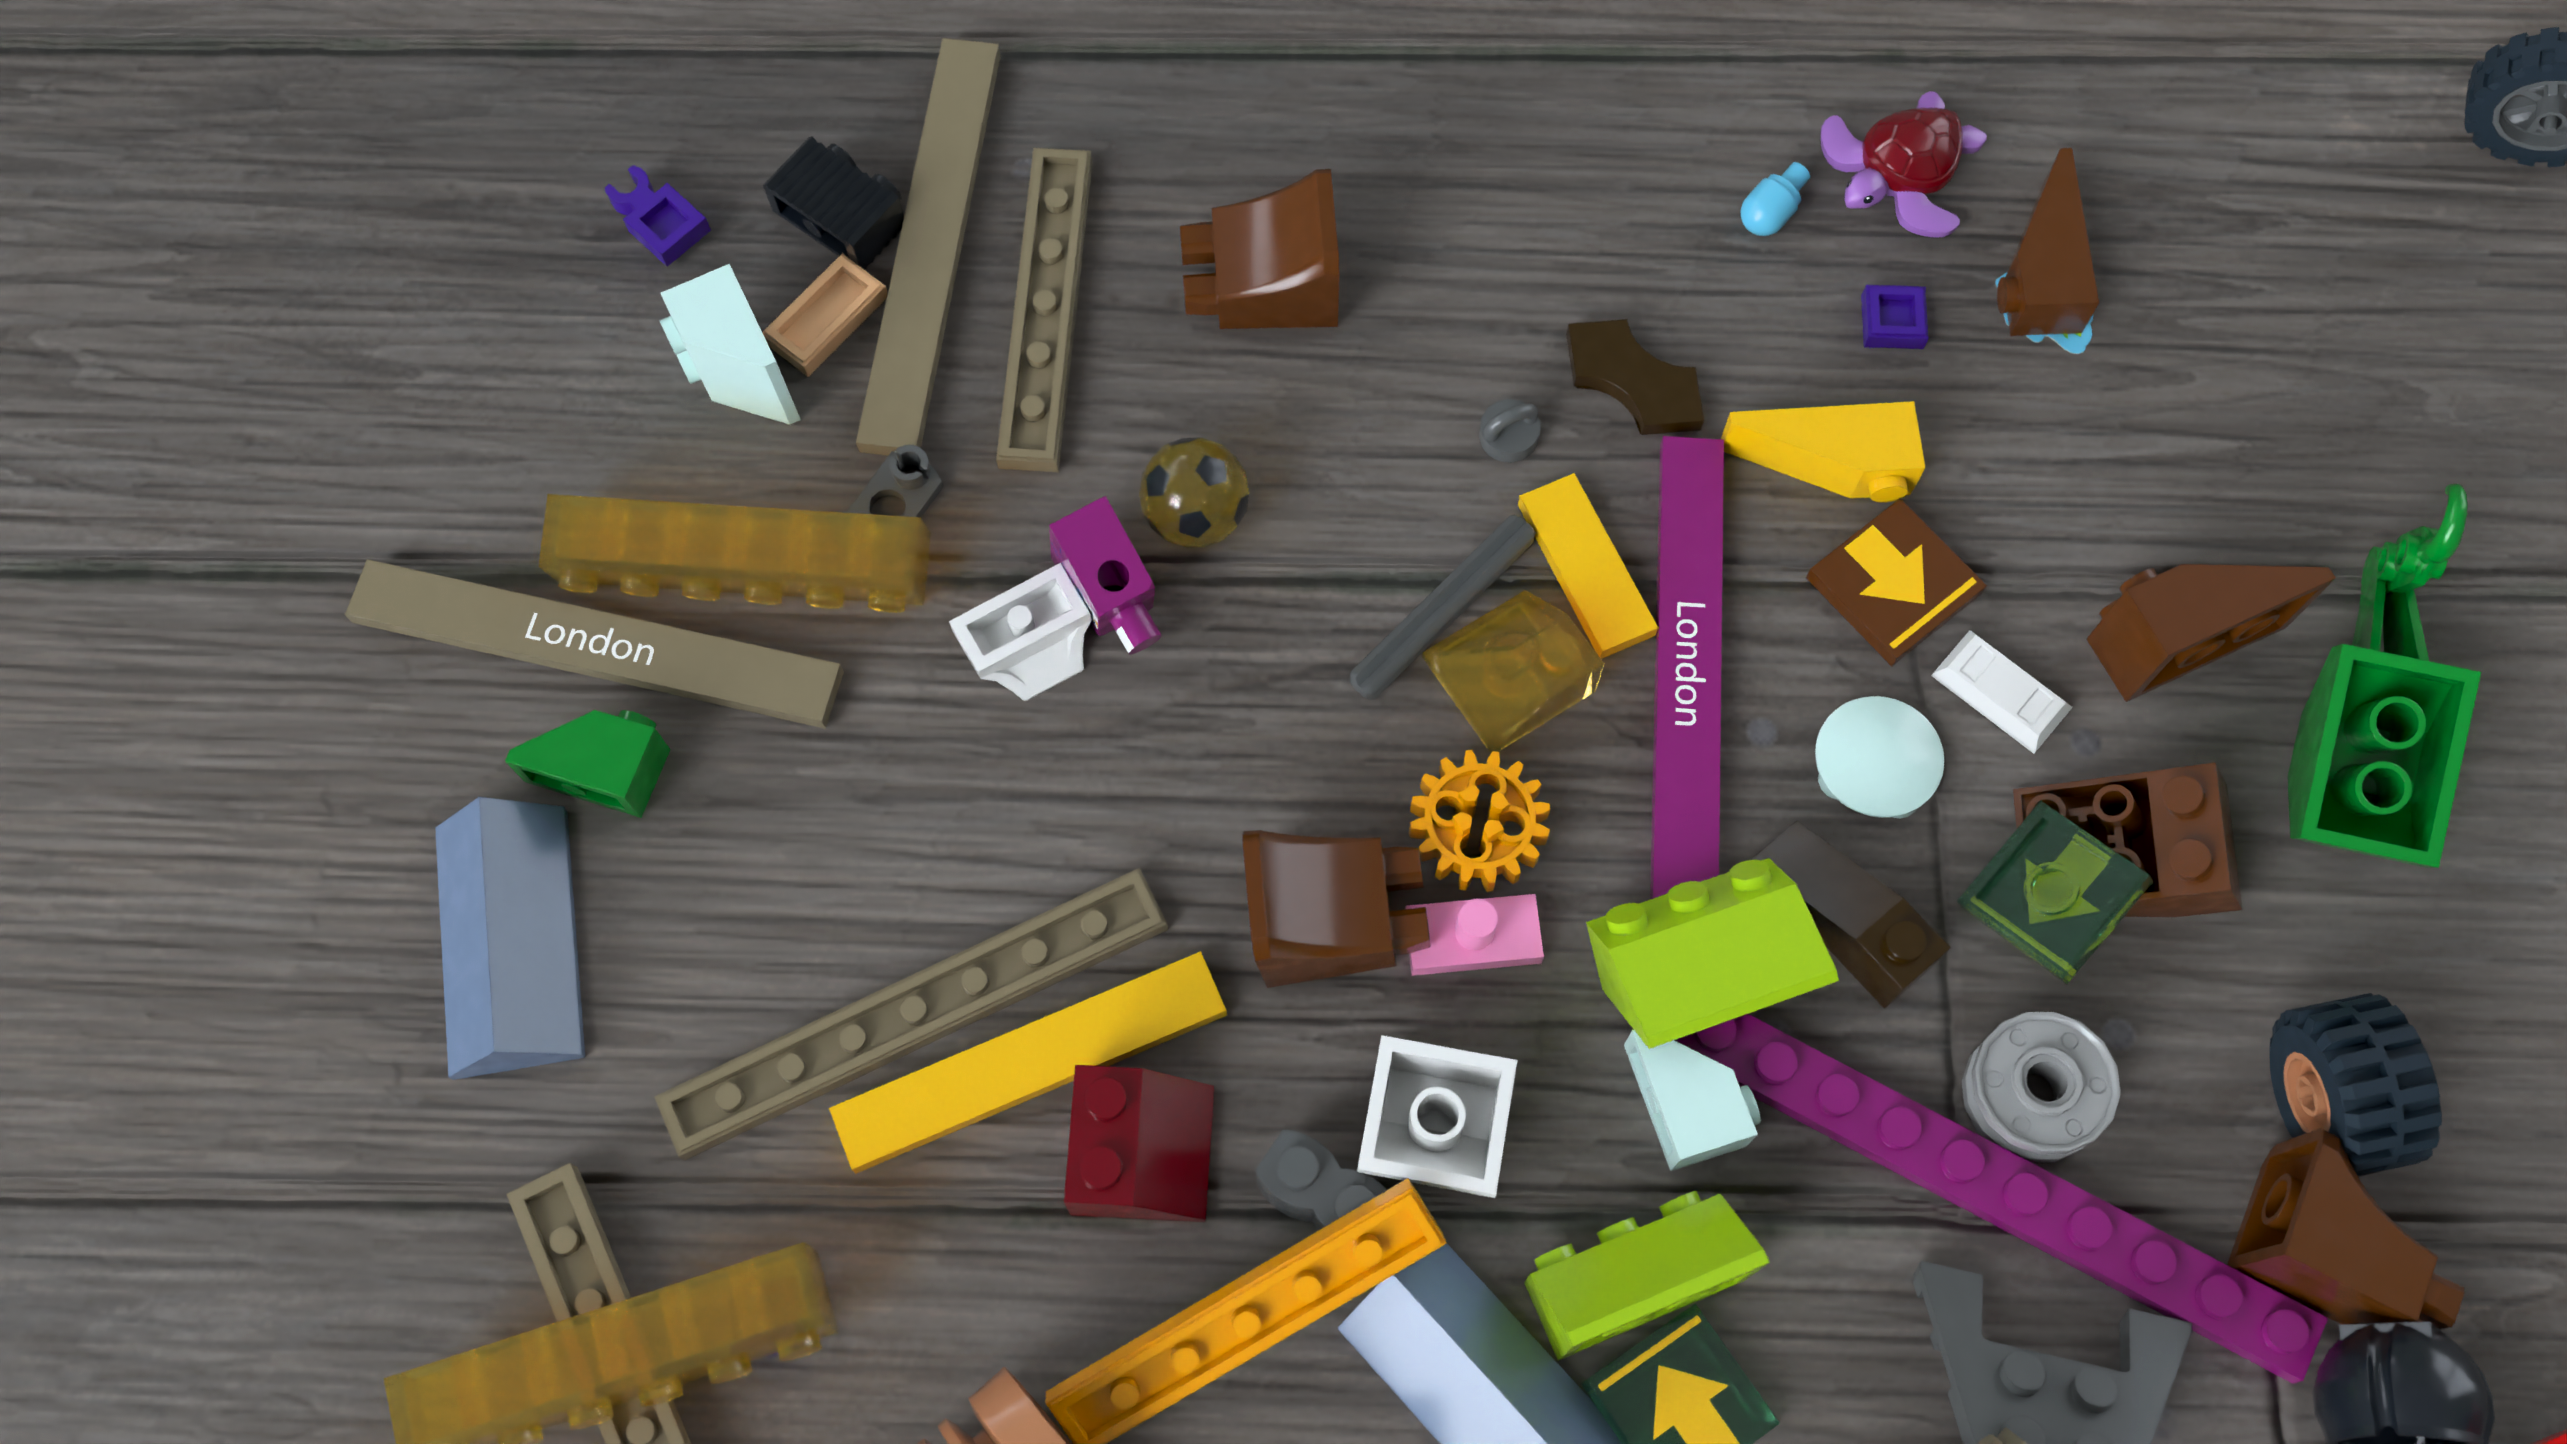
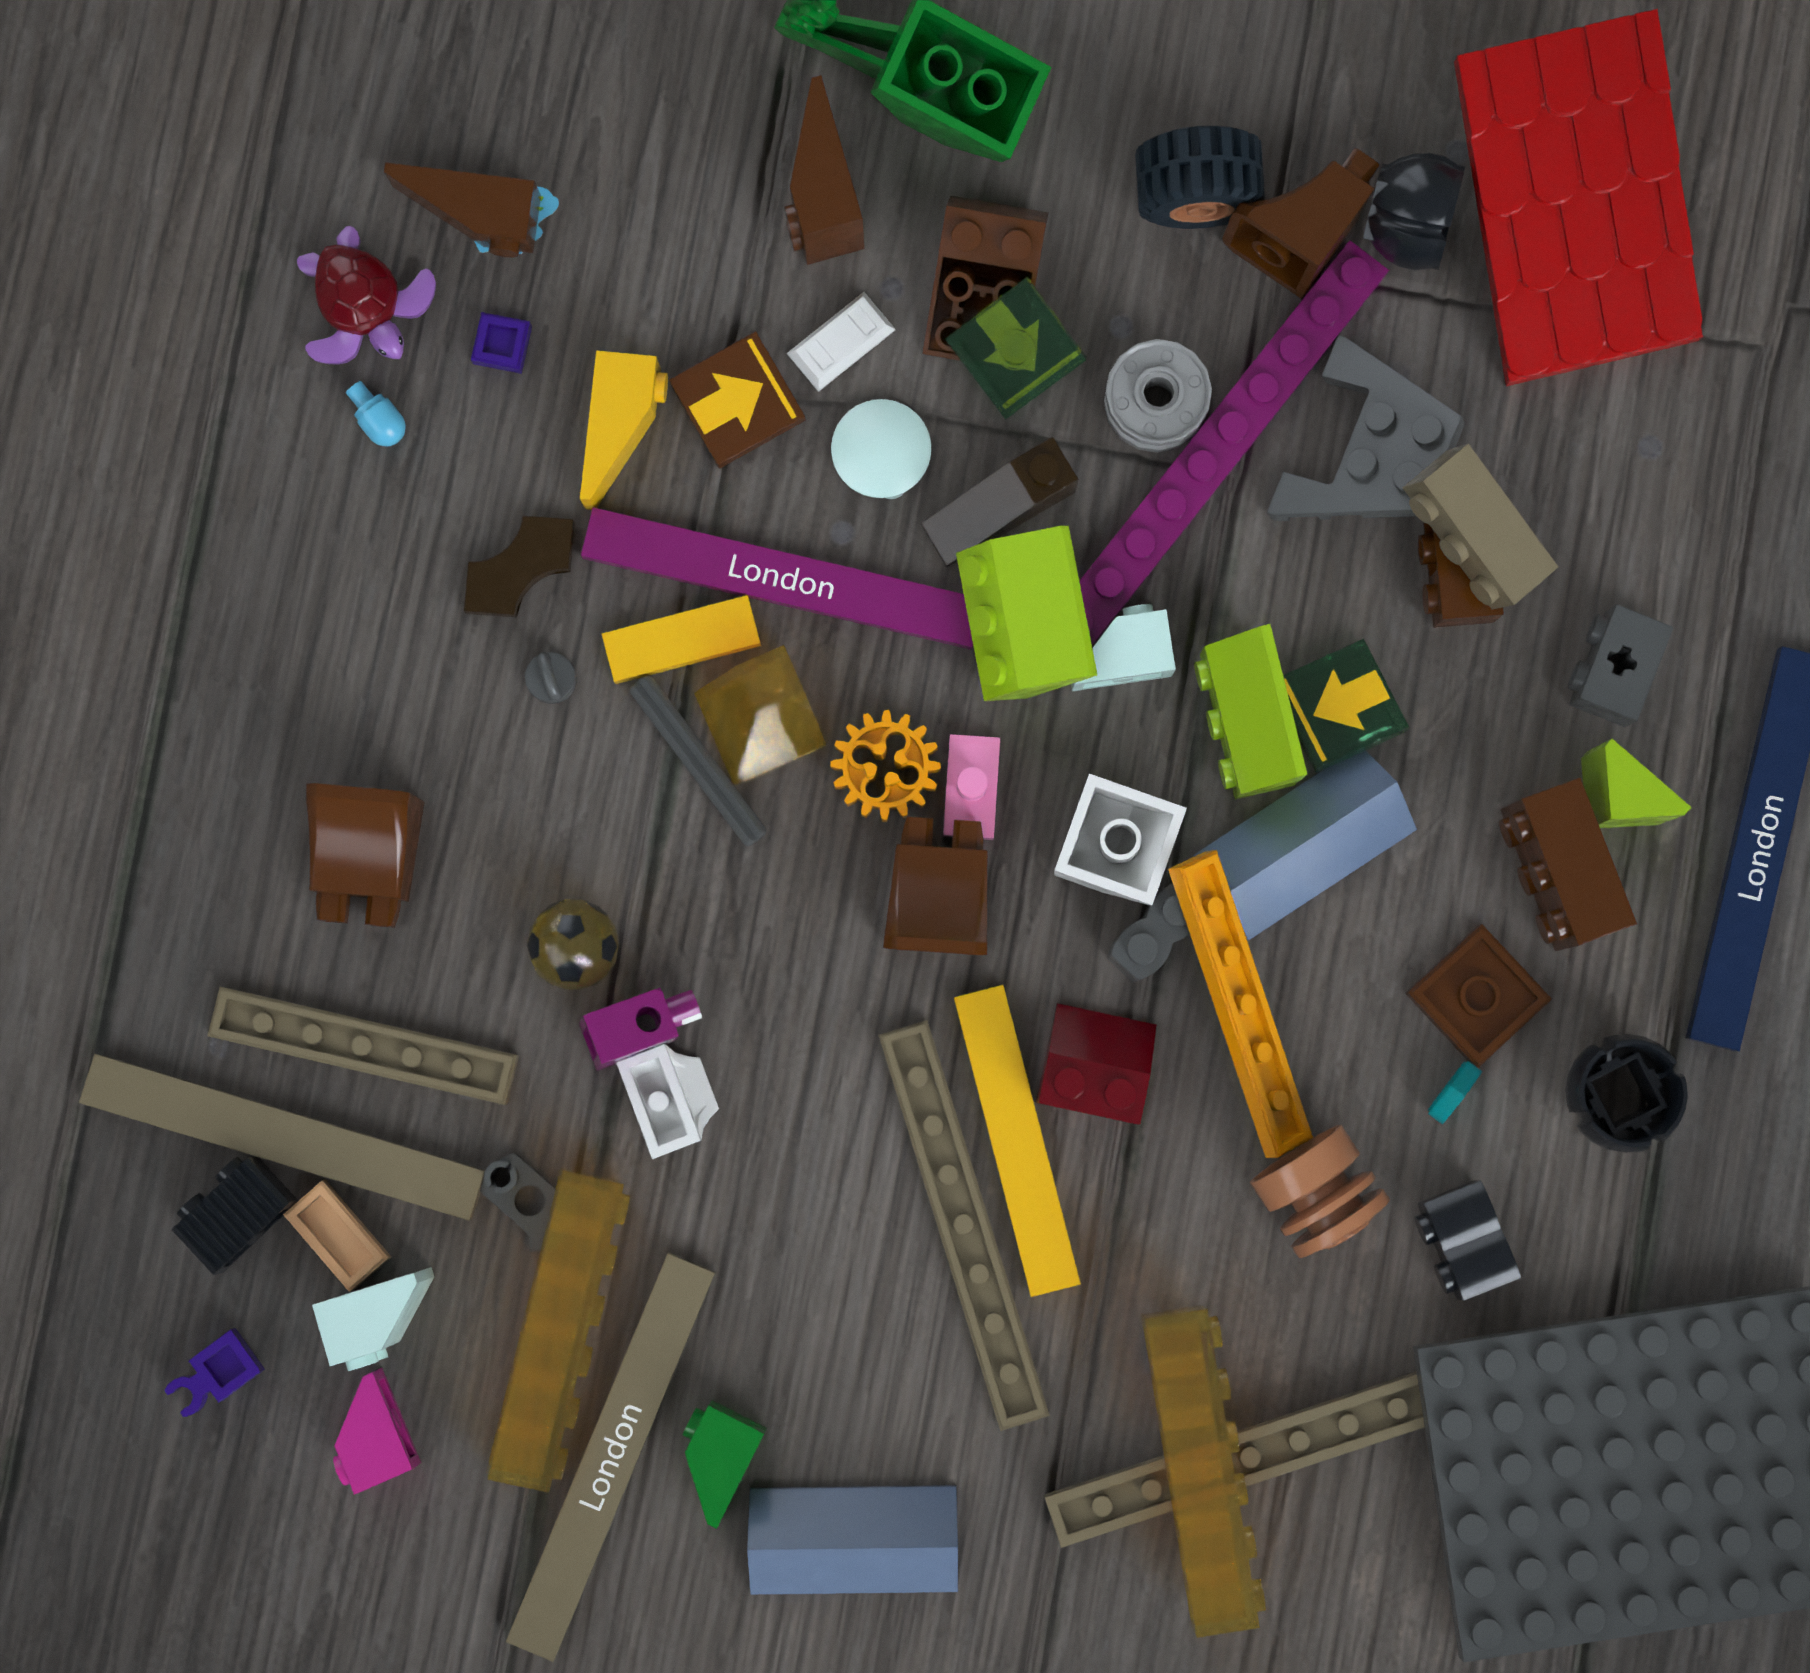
camera: 80 degrees left, 15 degrees up
none -> dark pink slope [333,1368,421,1495]

